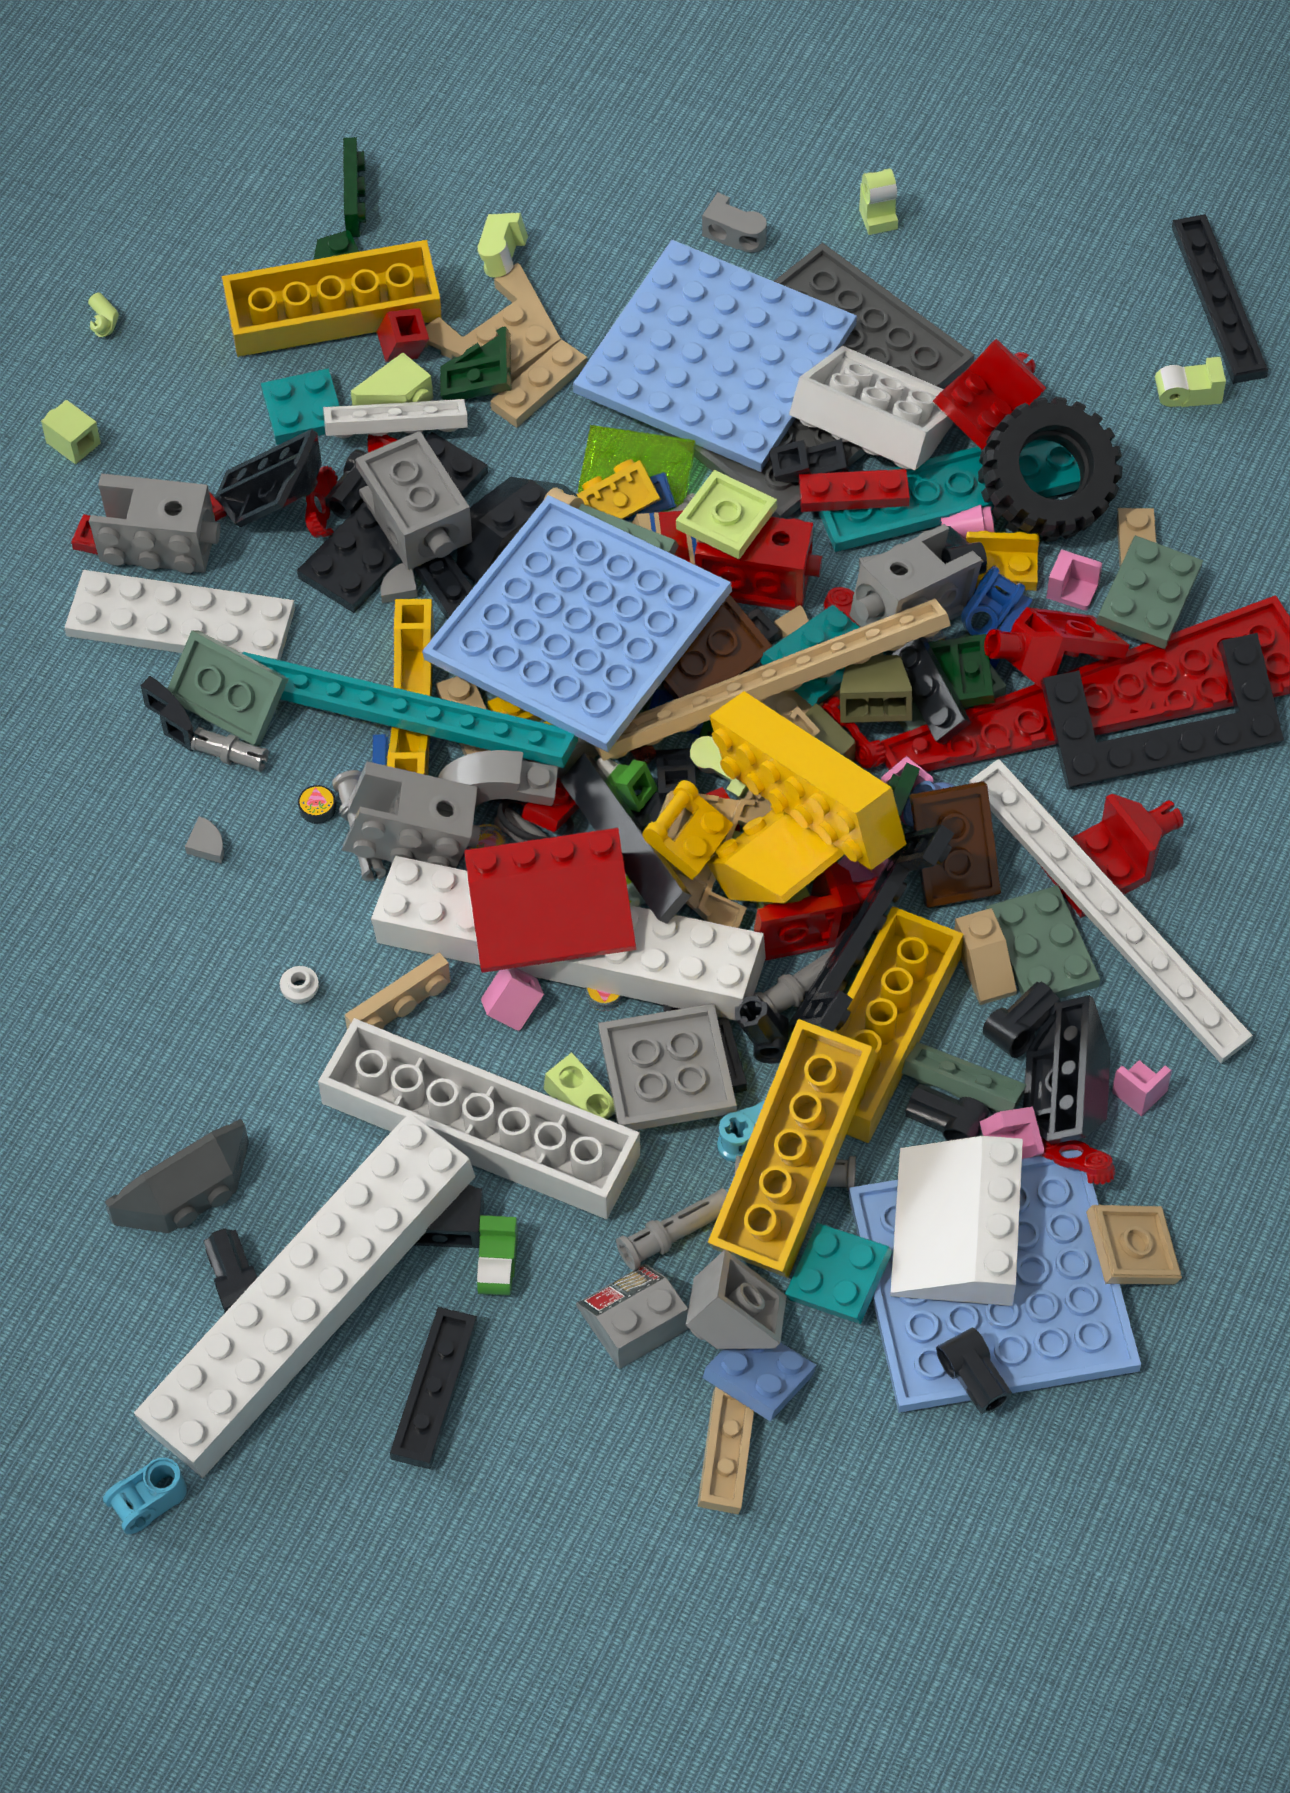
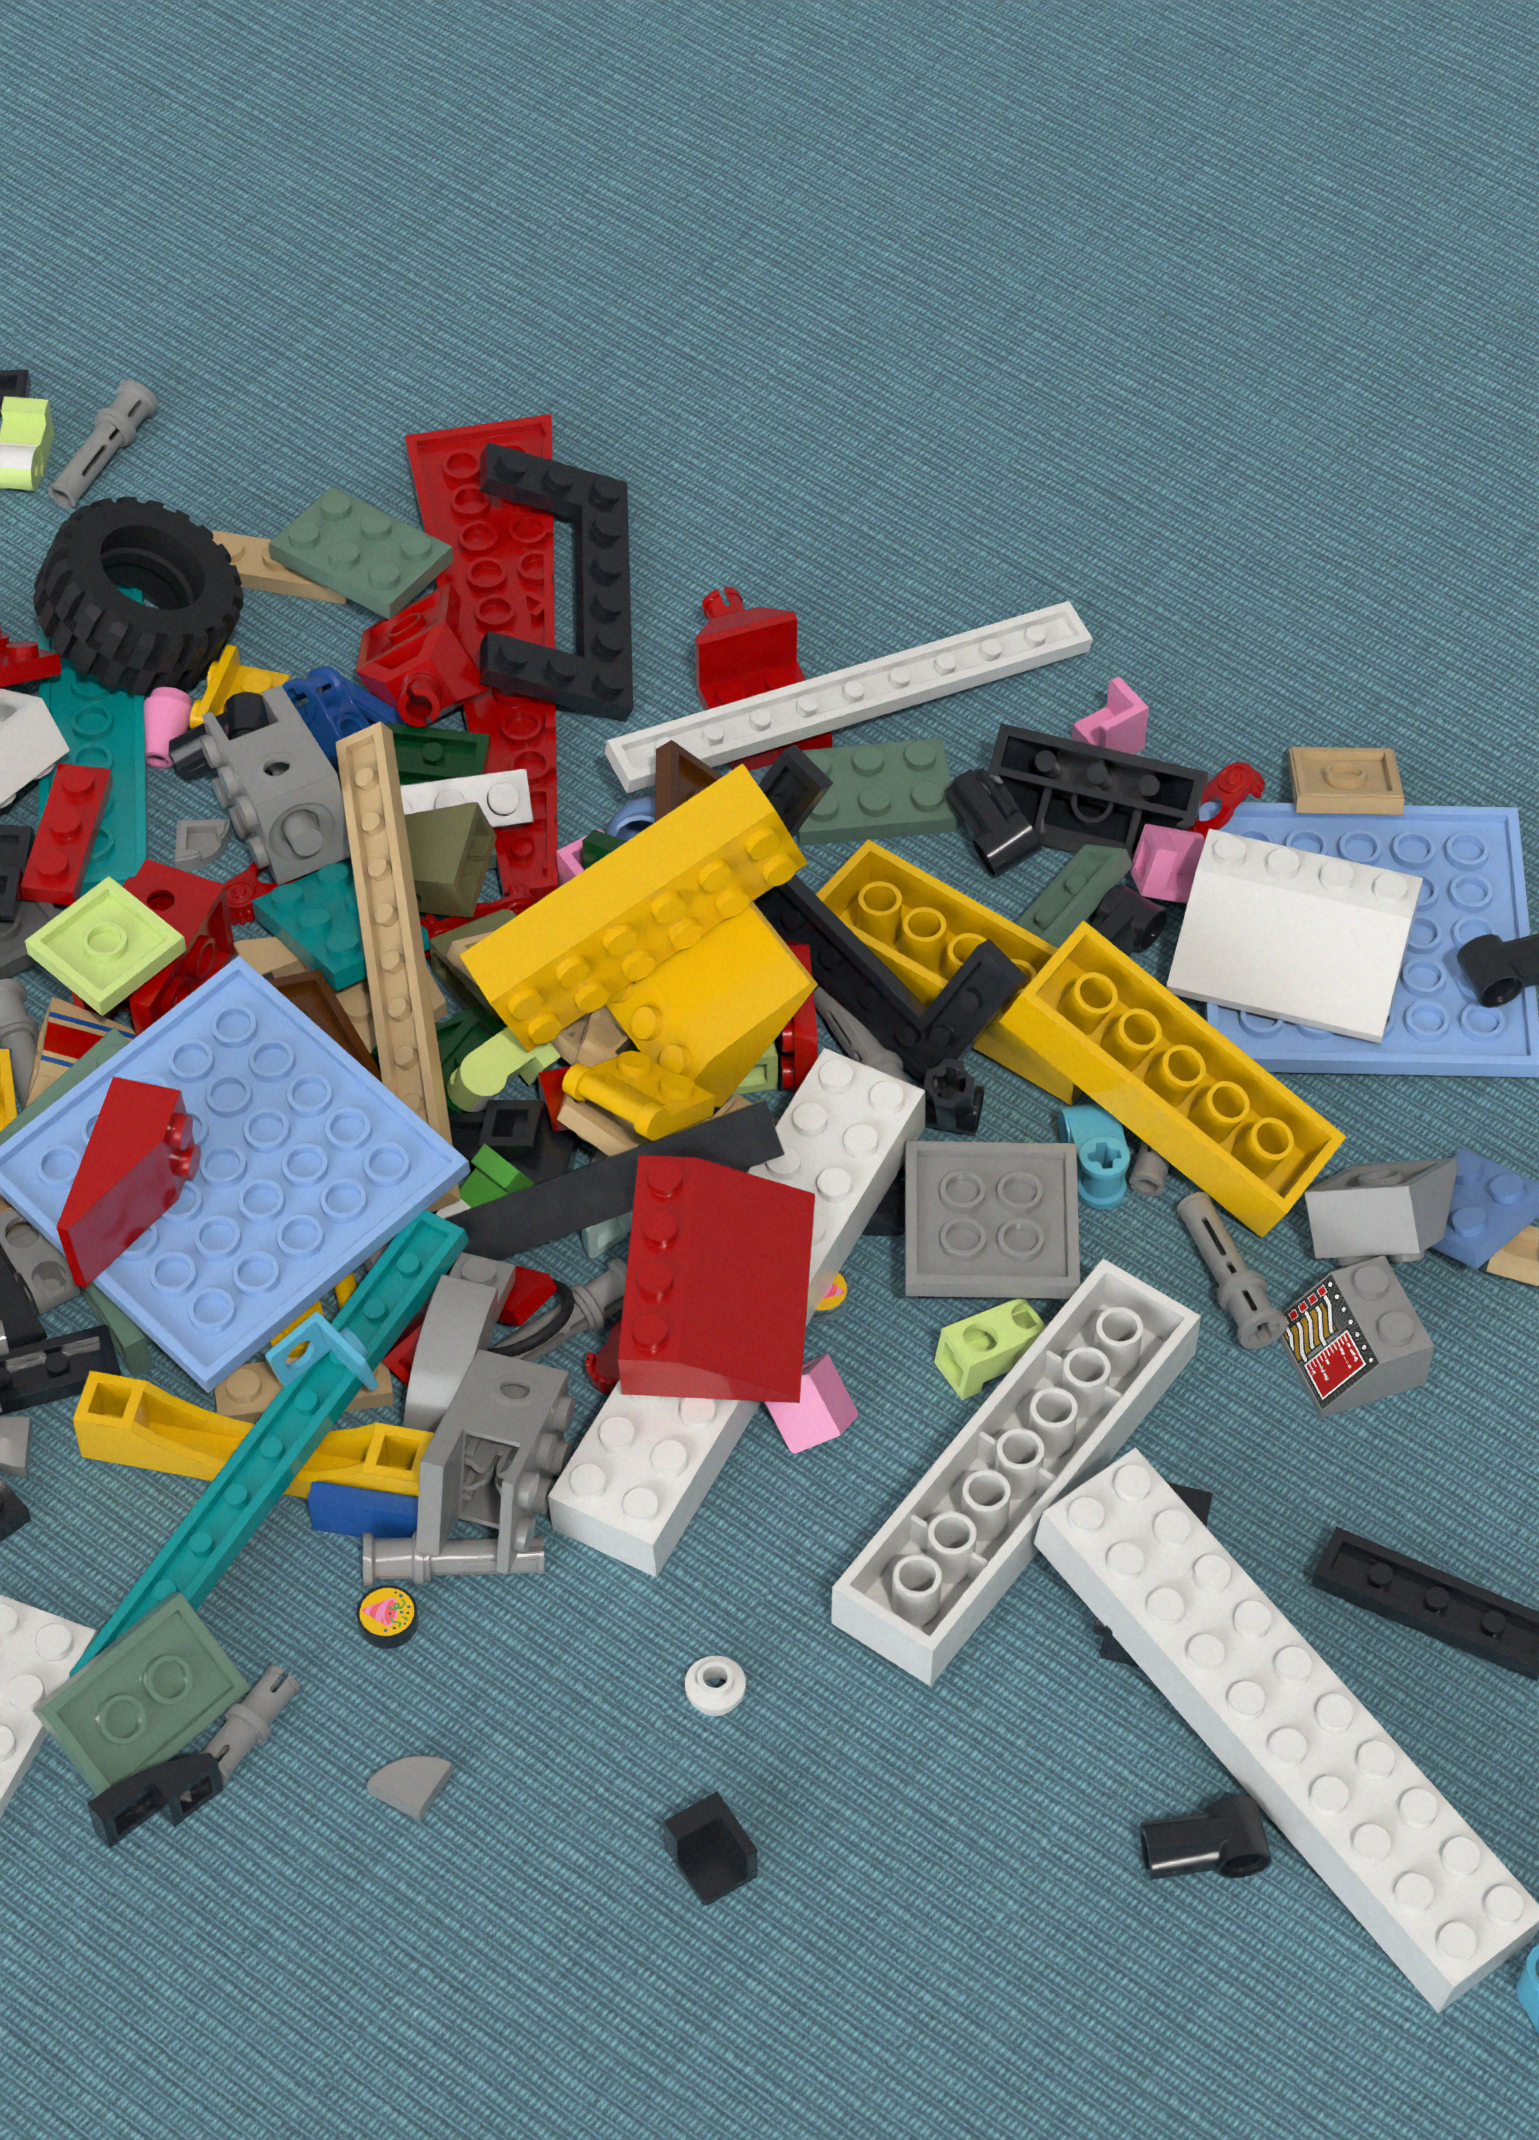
camera: 80 degrees left, 5 degrees down
dark grey wedge [105,1119,249,1233] -> none
tan plate [345,952,451,1029] -> none
bright green leg [477,1215,518,1296] -> none
teal plate [785,1223,893,1324] -> none
tan slope [954,908,1017,1005] -> none
bright pink panel [1046,550,1102,611] -> none
none -> light grey pin [48,380,158,509]
none -> red slope [56,1076,201,1287]
none -> medium azure bracket [265,1311,379,1392]
none -> black panel [664,1791,757,1906]

